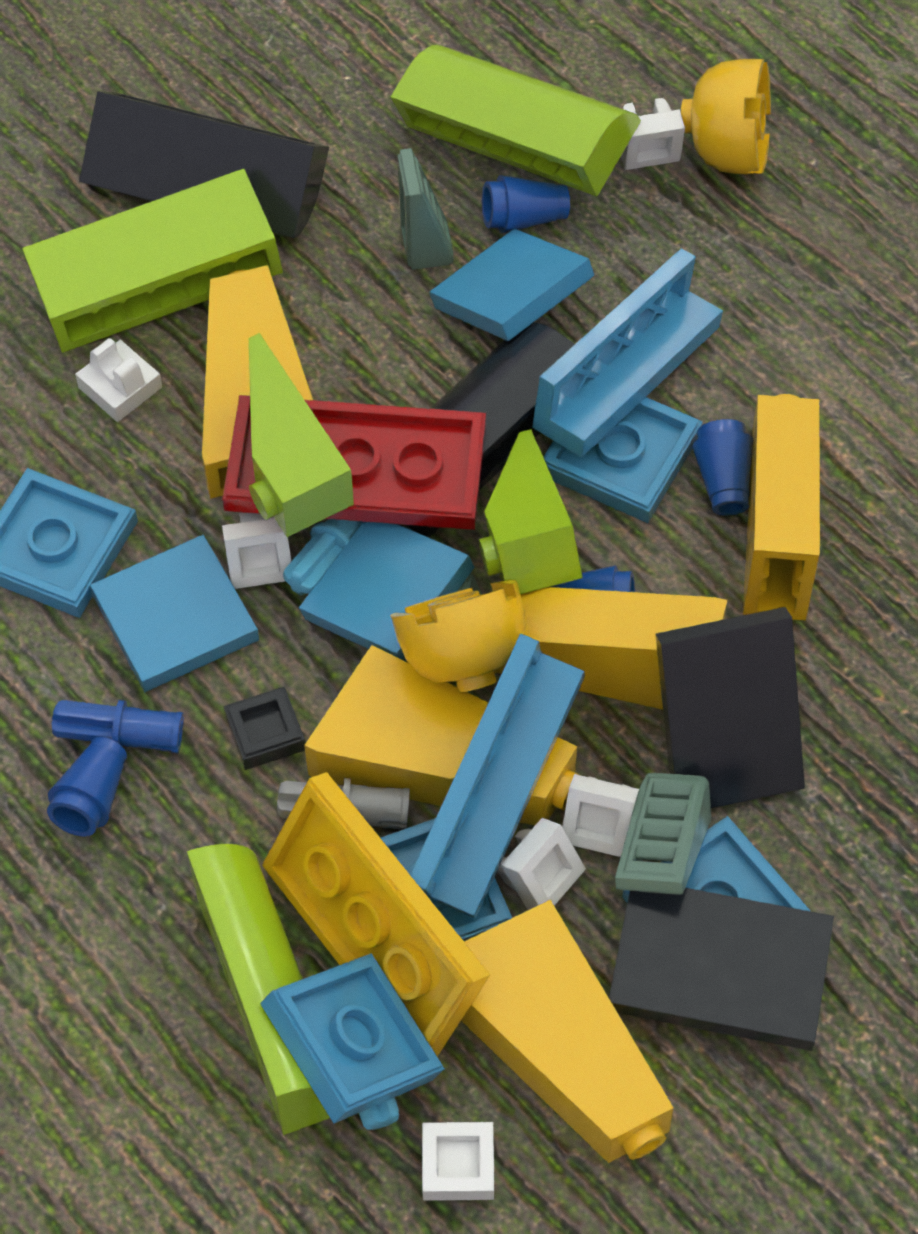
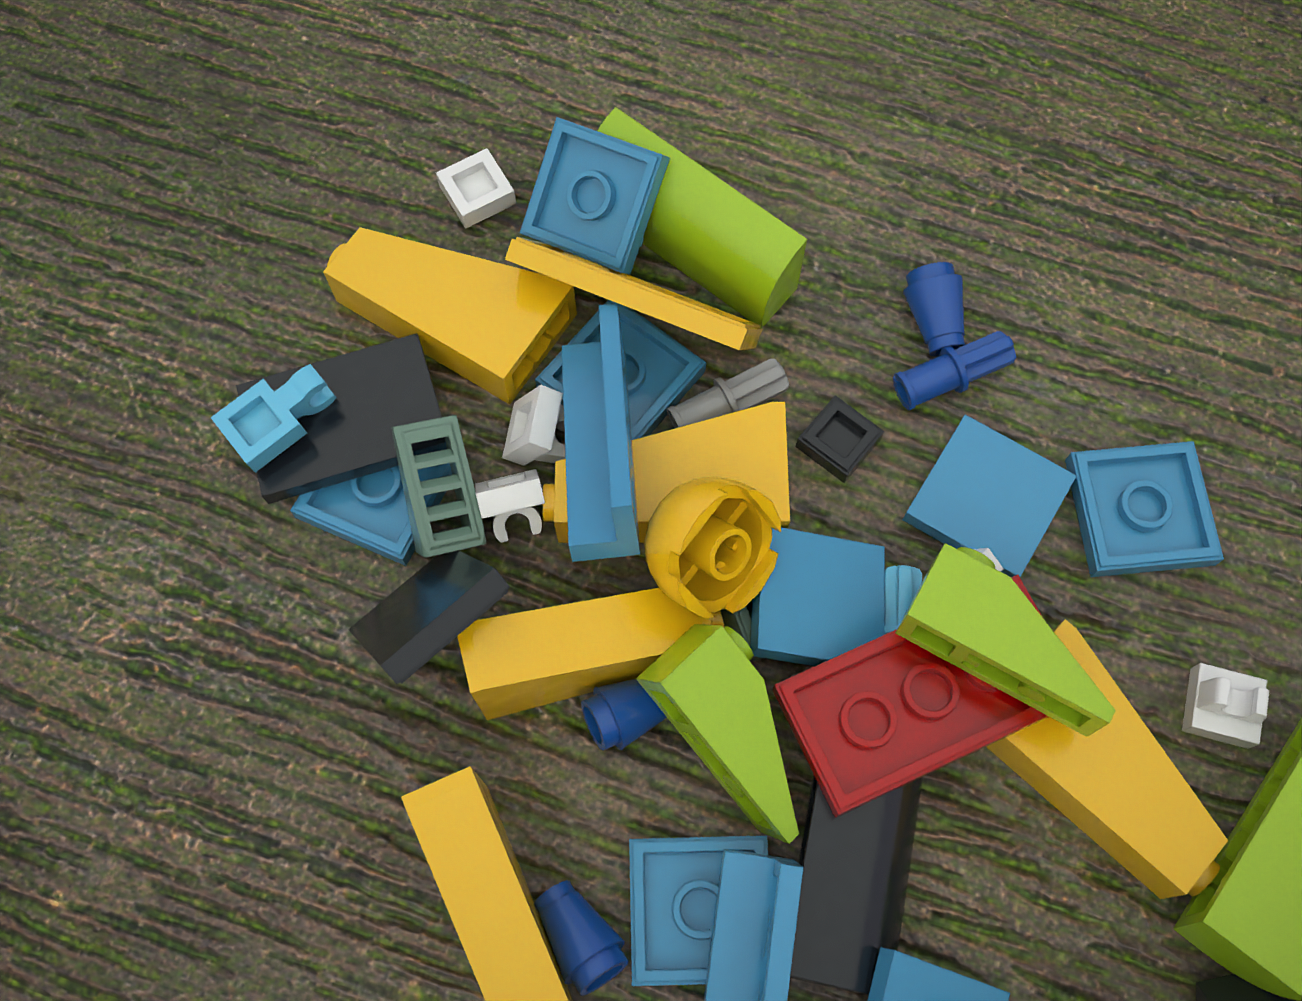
camera: 150 degrees right, 10 degrees up
none -> medium azure plate [211,364,337,473]

